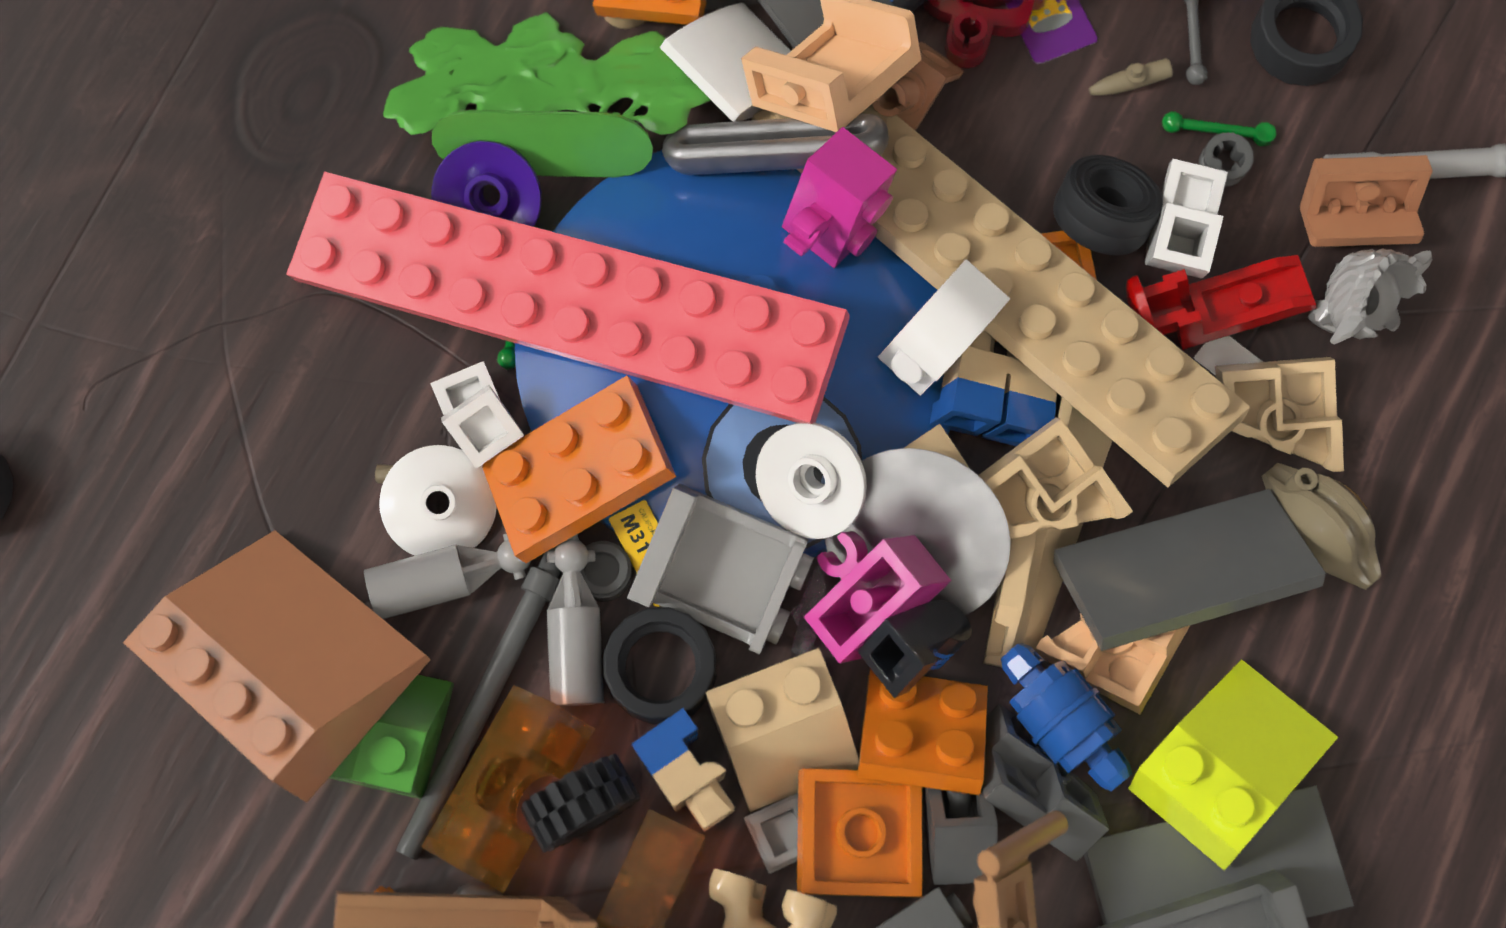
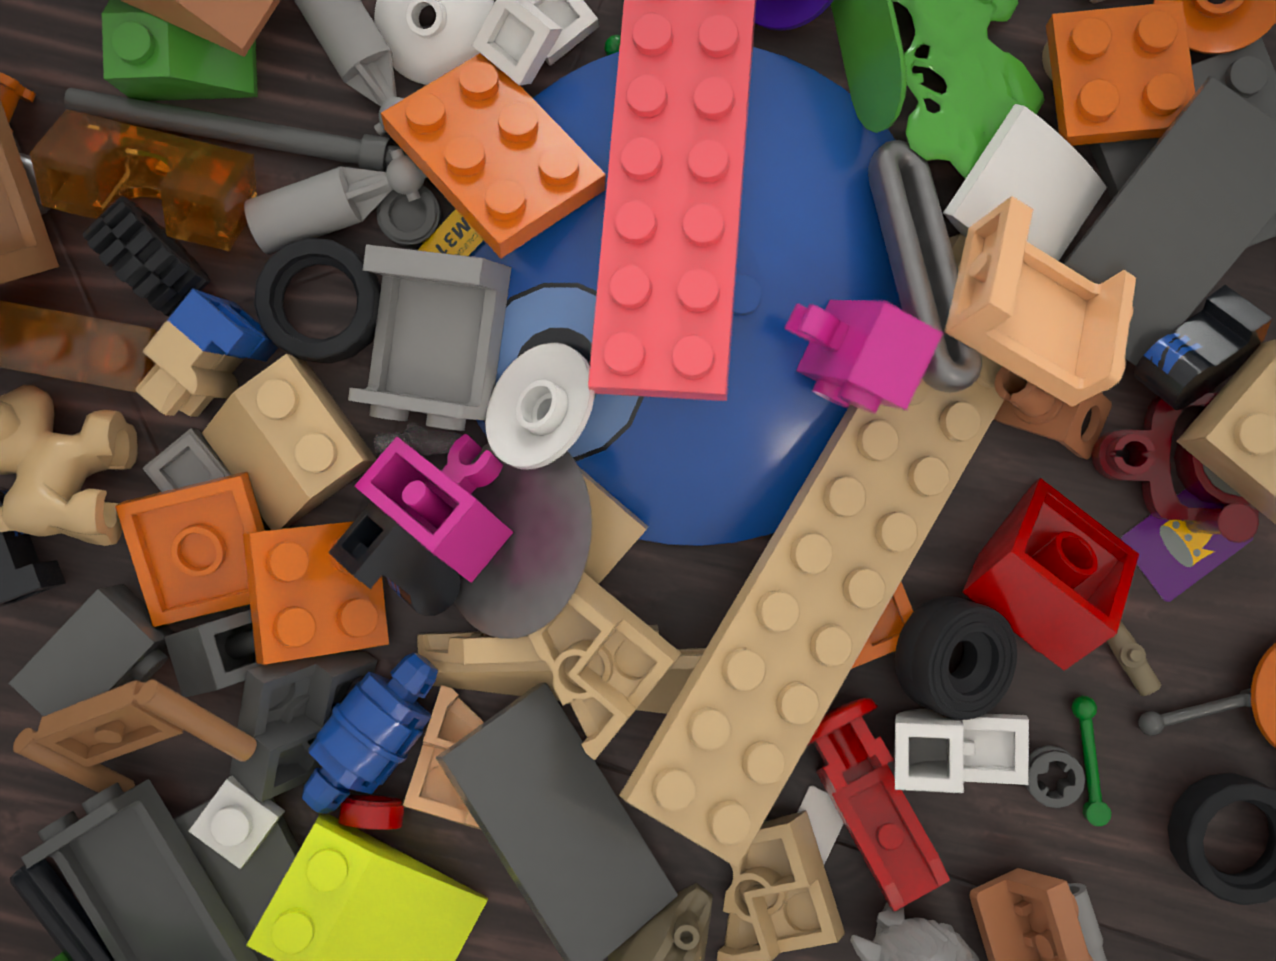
camera: 70 degrees right, 15 degrees up
white brick [878,259,1010,396] -> none
blue hips [929,330,1057,446] -> none
none -> white plate [189,776,285,869]
none -> red tile [338,794,405,830]
none -> red slope [962,478,1139,671]

